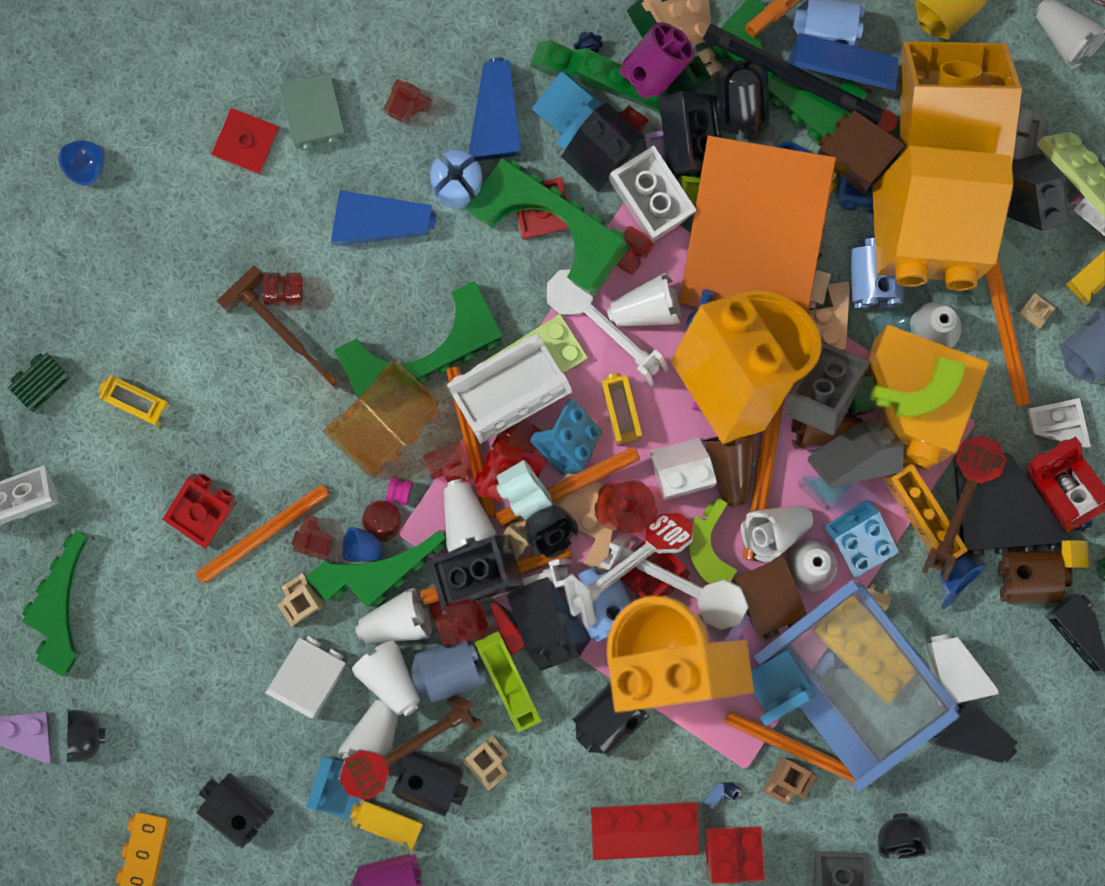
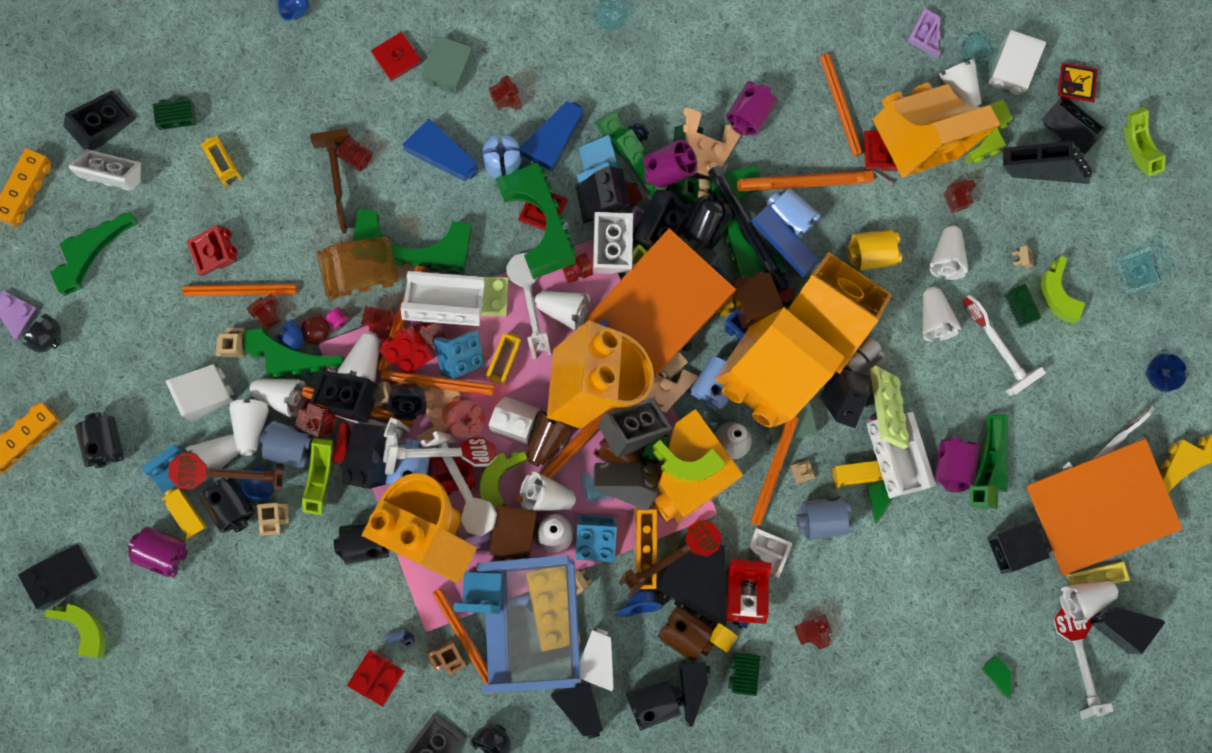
camera: 30 degrees right, 5 degrees down
light aqua brick [496,460,553,521] -> none
red slope [590,801,699,860] -> none
none -> blue helmet [241,467,274,501]
none -> black cylinder [626,677,684,731]

